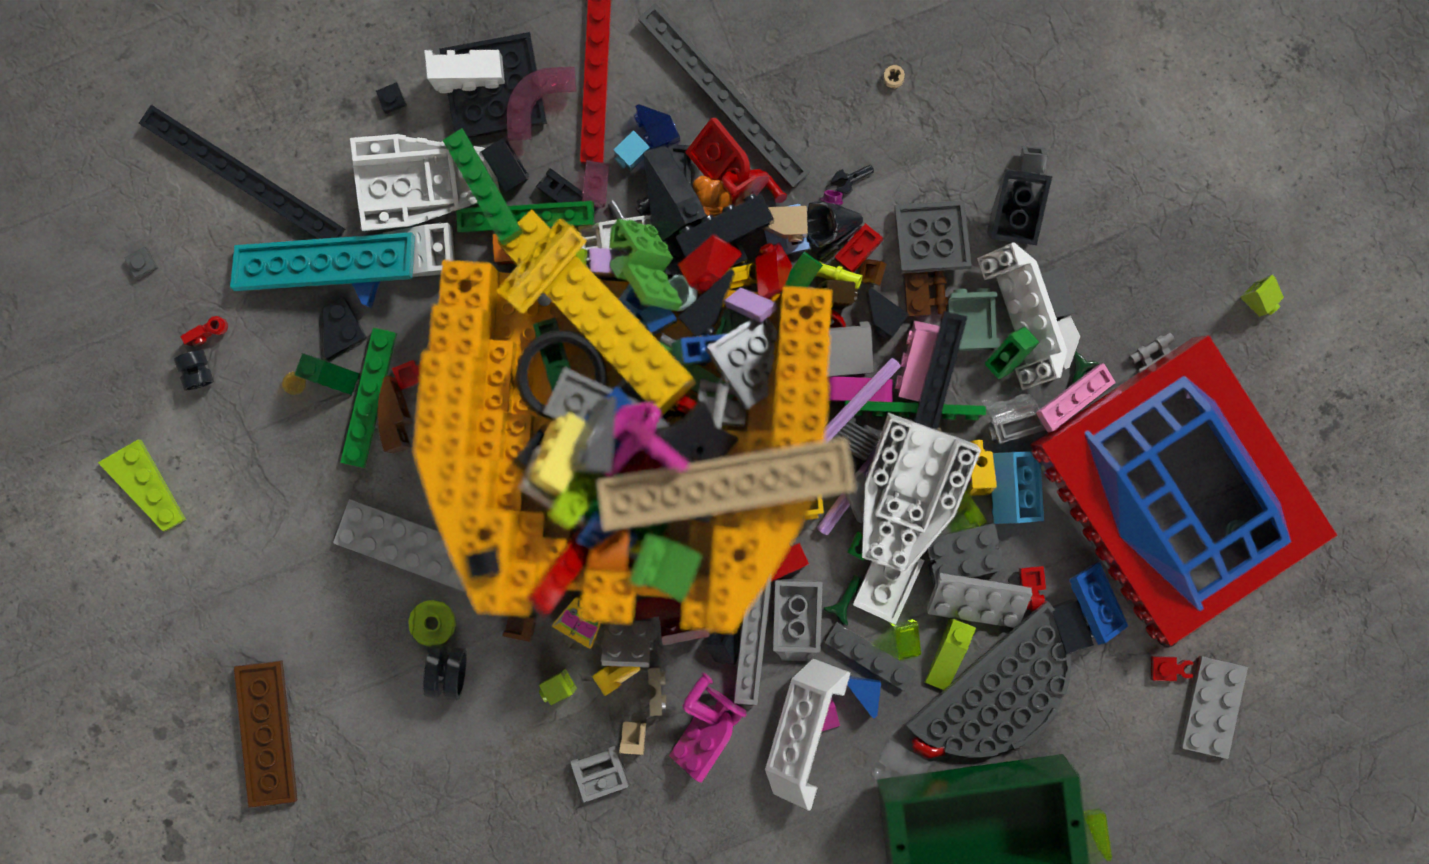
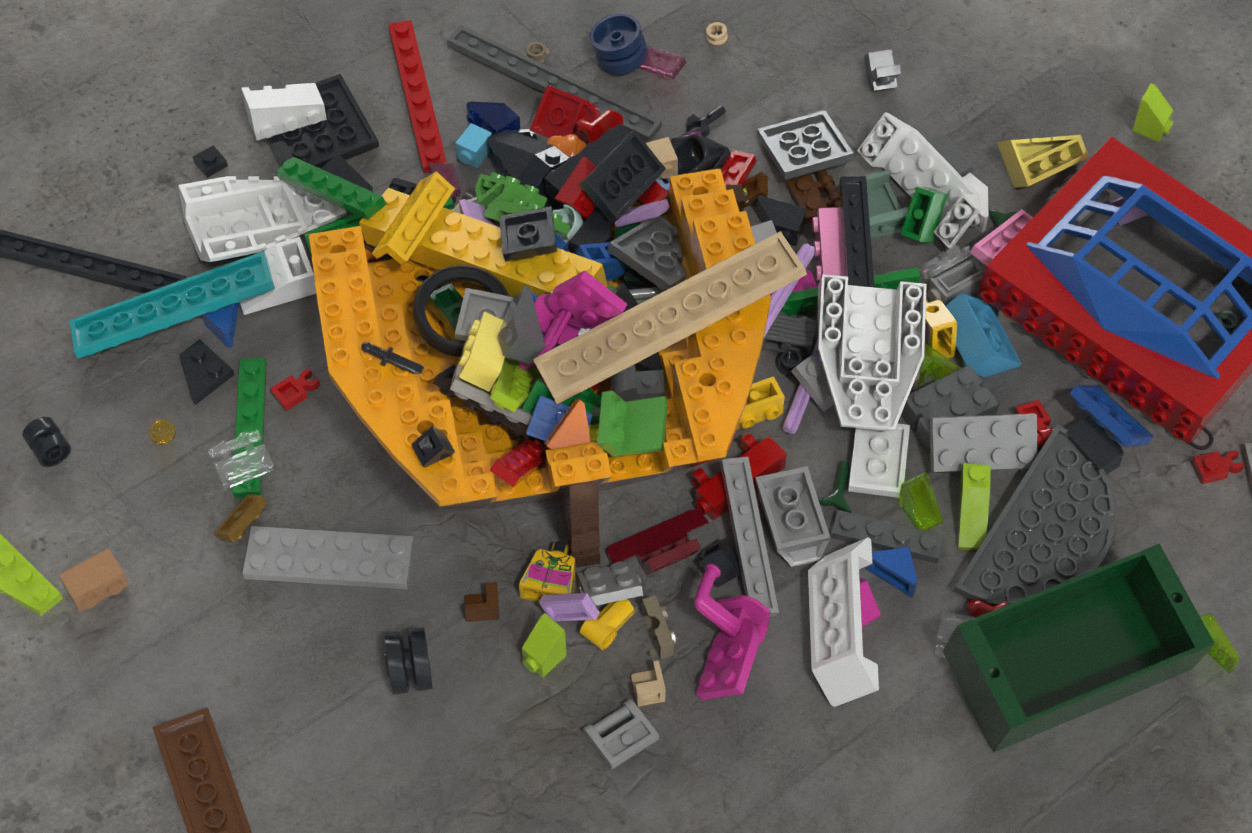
camera: 20 degrees left, 30 degrees down
red plate [180,316,228,347] -> none
dark green slope [294,353,360,395] -> none
reddish brown slope [378,376,413,454] -> none
lime tile [408,600,456,647] -> none
clear pink plate [507,66,576,141] -> none
white piece [712,376,728,428] -> none
green piece [847,532,865,561] -> none
black slope [987,169,1052,246] -> none
none -> medium nougat brick [59,548,129,612]
none -> clear plate [207,430,275,490]
none -> pearl gold plate [214,494,268,543]
none -> black piece [361,342,424,374]
none -> black plate [499,207,557,261]
none -> dark tan plate [523,42,550,64]
none -> lavender tile [539,593,600,621]
none -> black plate [579,129,666,224]
none -> dark blue wheel [590,13,648,74]
none -> clear pink plate [638,46,686,79]
none -> light yellow wedge [997,135,1089,188]

